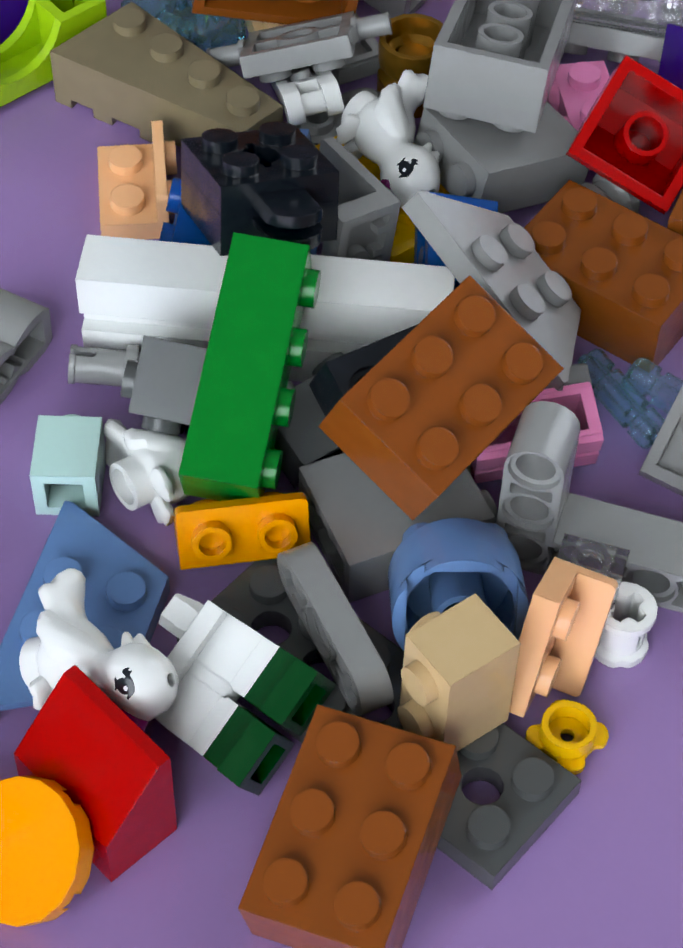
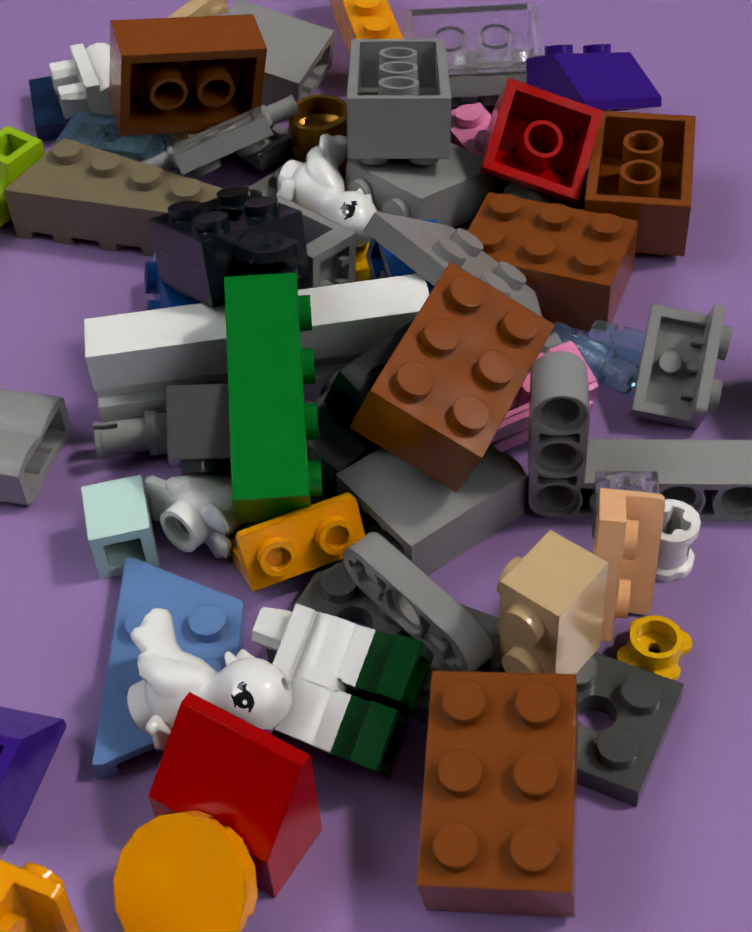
camera: 10 degrees left, 5 degrees down
light nougat bracket [97,120,177,240] -> none
white plate [271,65,345,126] -> none
medium blue brick [388,518,529,651] -> none

